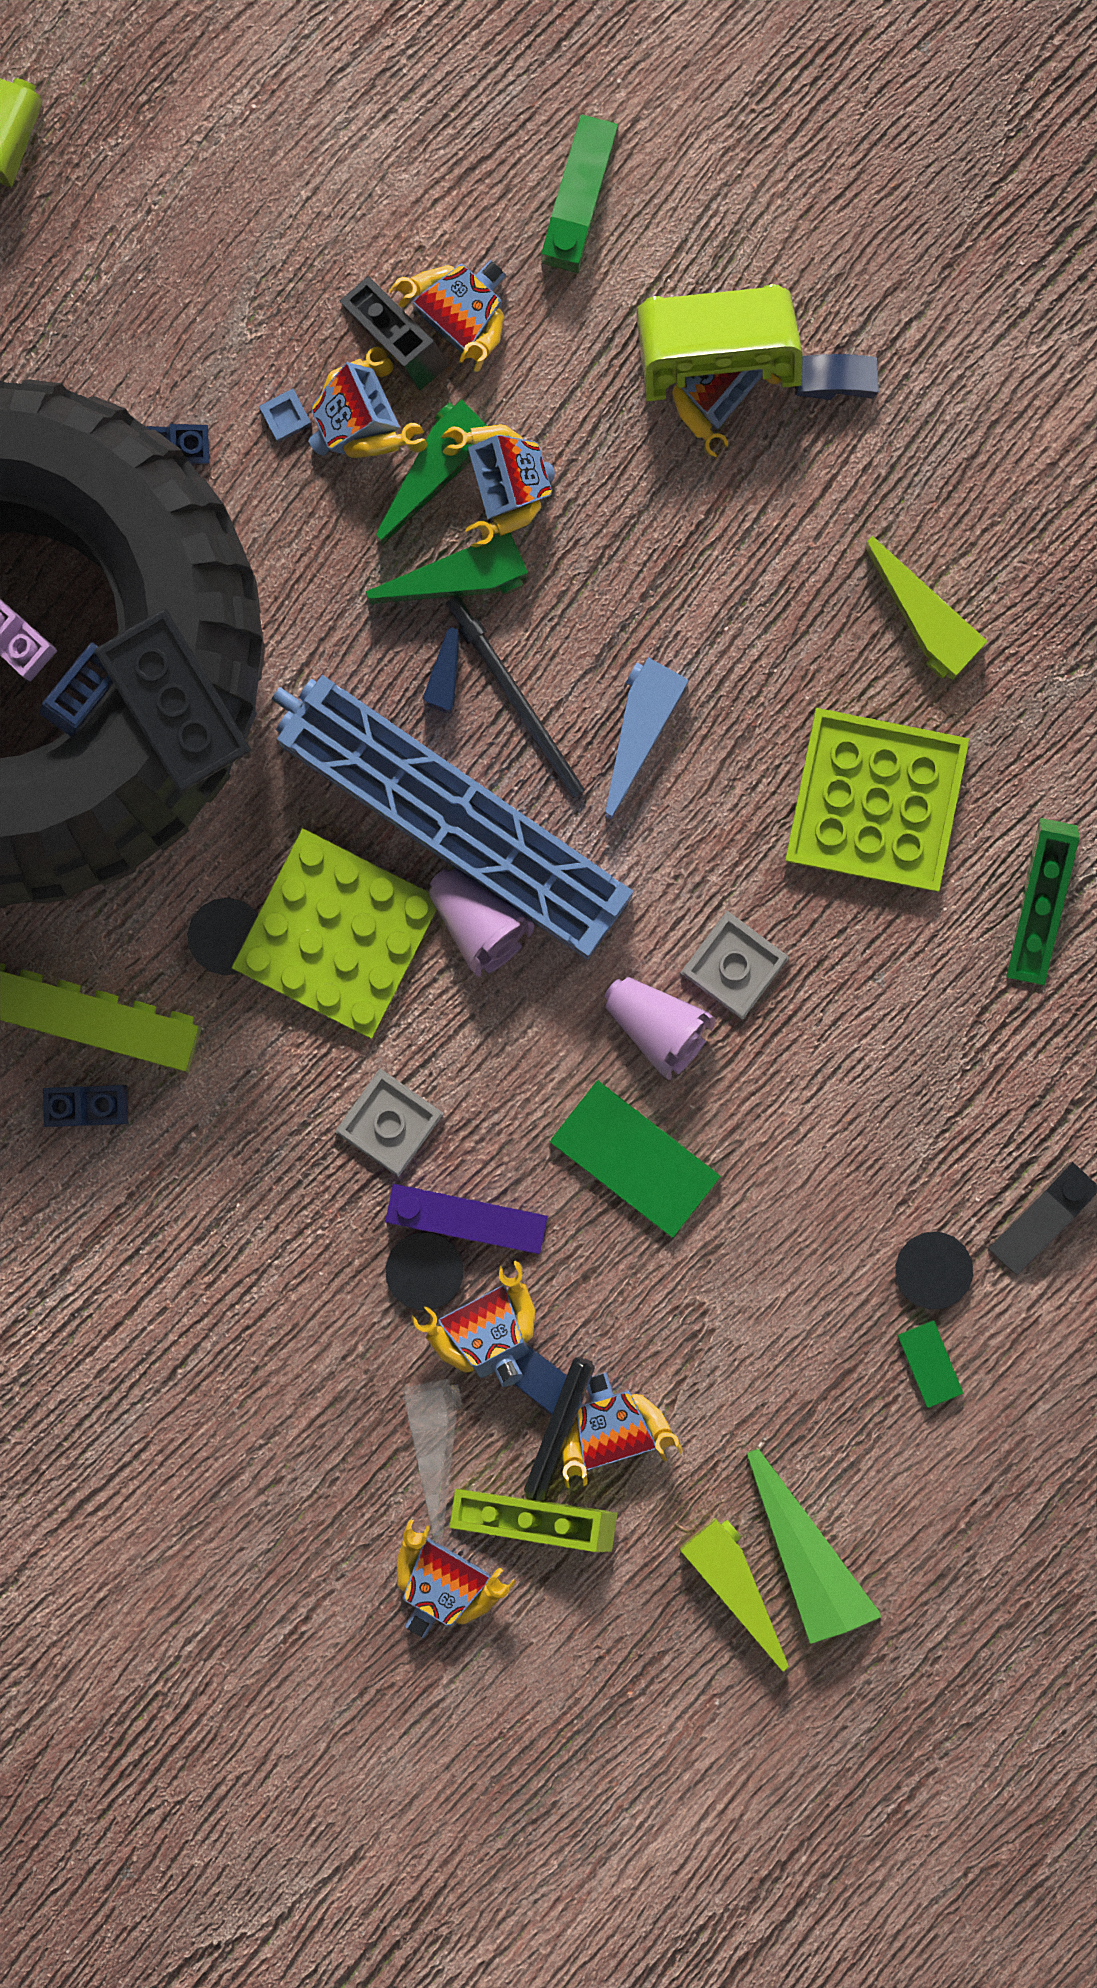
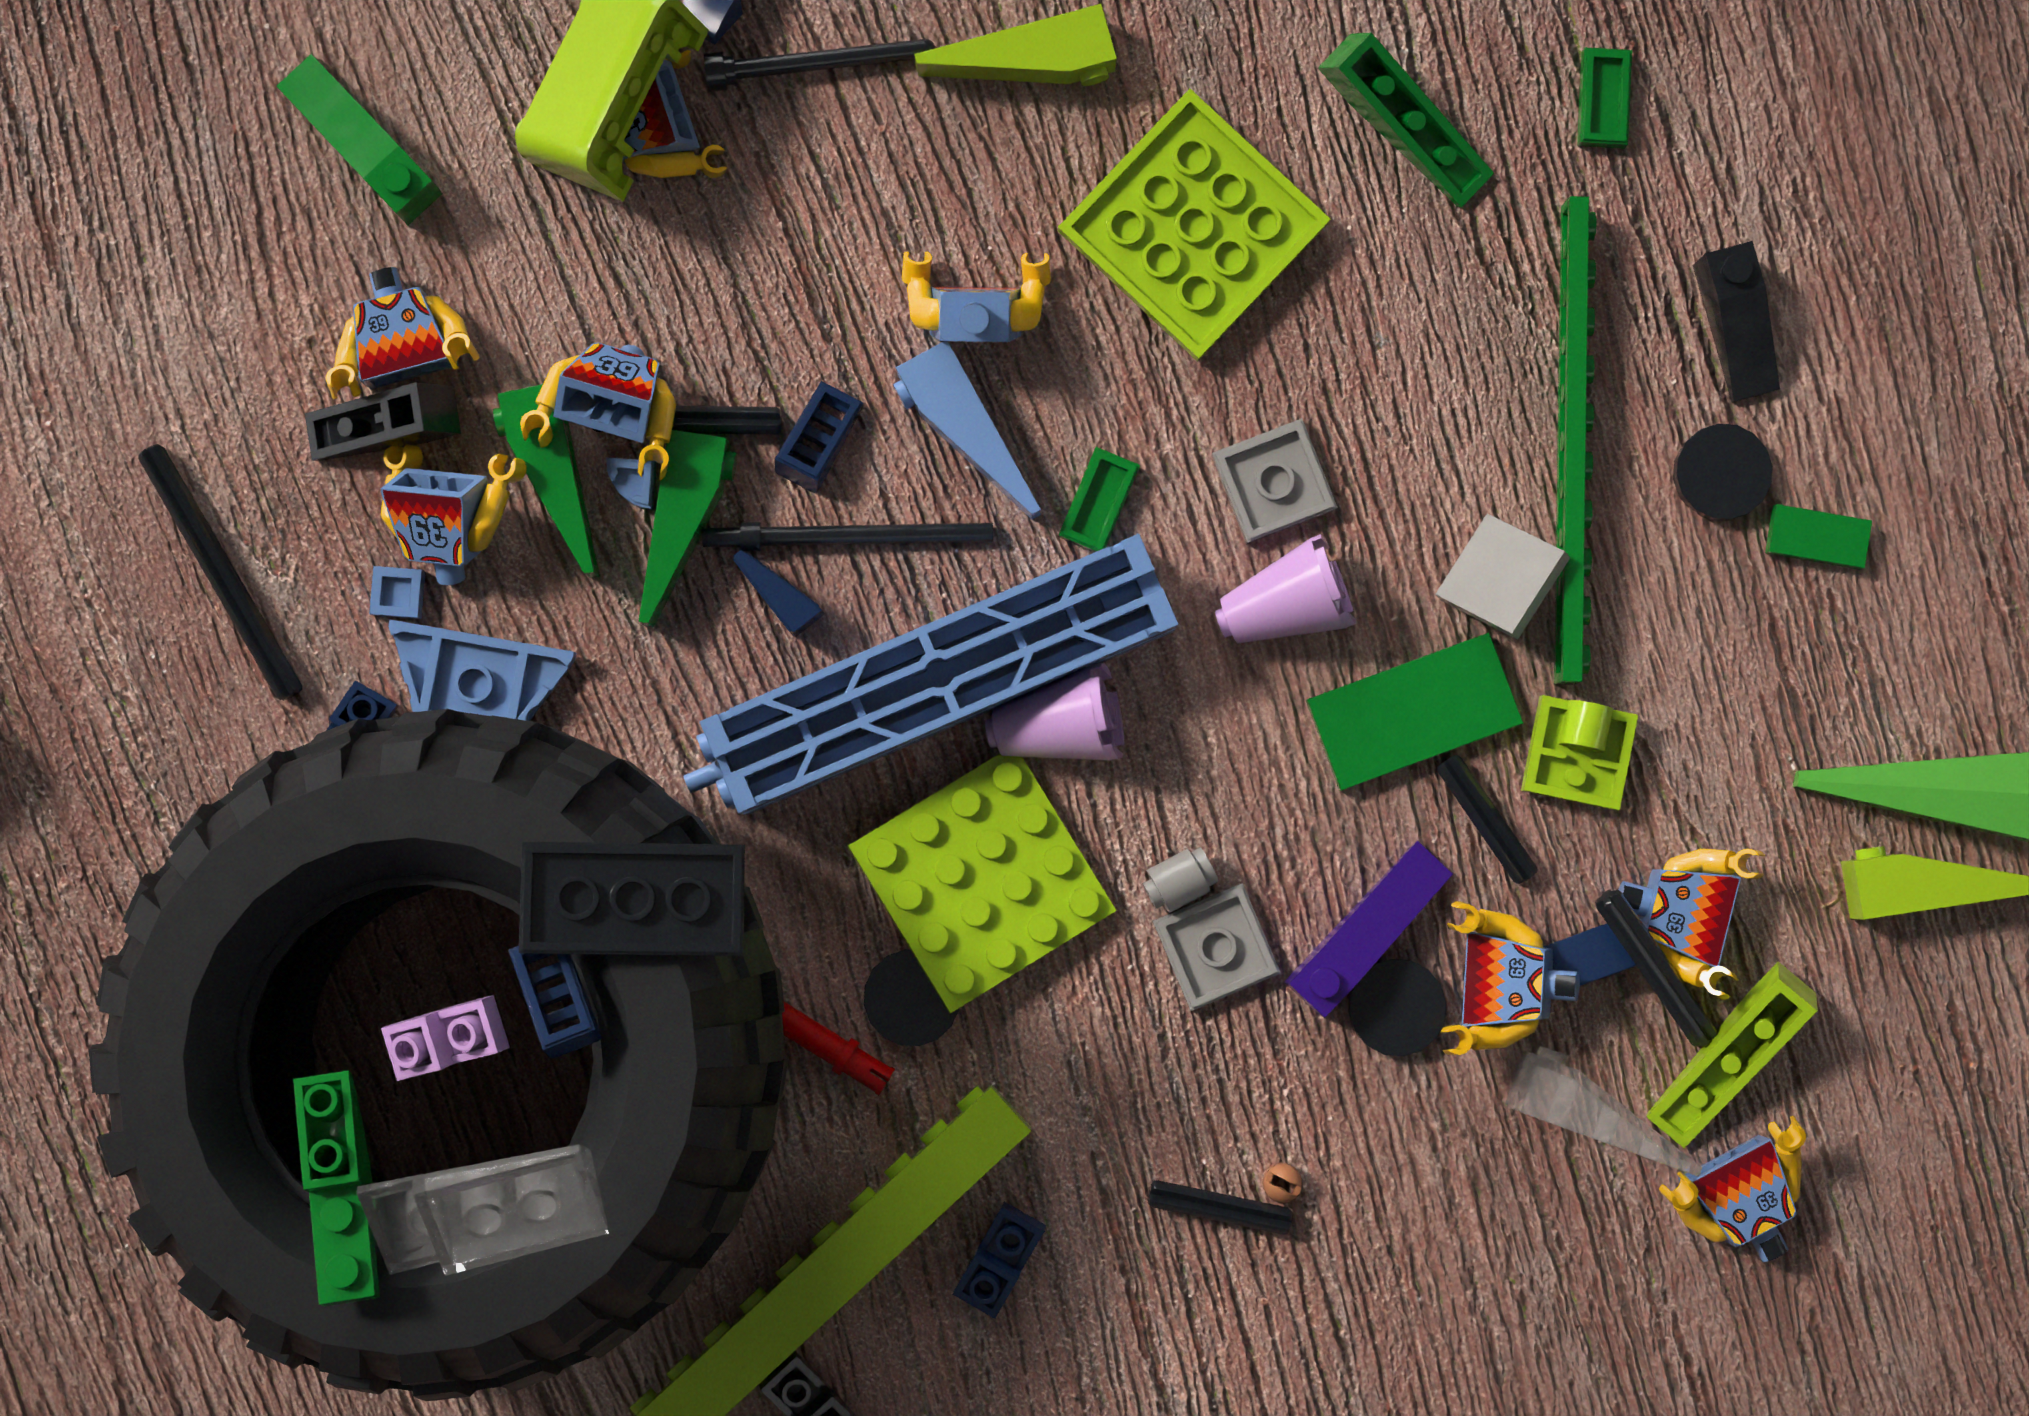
camera: 60 degrees left, 0 degrees up
none -> black axle [138,444,302,701]
none -> medium blue wing [388,619,577,721]
none -> black axle [592,405,782,435]
none -> medium blue tile [606,458,657,511]
none -> black piece [704,39,935,92]
none -> dark blue slope [775,381,864,493]
none -> red pin [782,1001,895,1096]
none -> torso [902,252,1051,342]
none -> green tile [1058,447,1140,552]
none -> light grey brick [1142,847,1219,913]
none -> black axle [1148,1180,1293,1235]
none -> nougat hinge [1262,1163,1303,1203]
none -> light grey tile [1435,514,1570,640]
none -> black axle [1437,755,1538,884]
none -> lime plate [1521,695,1638,811]
none -> green plate [1554,196,1597,685]

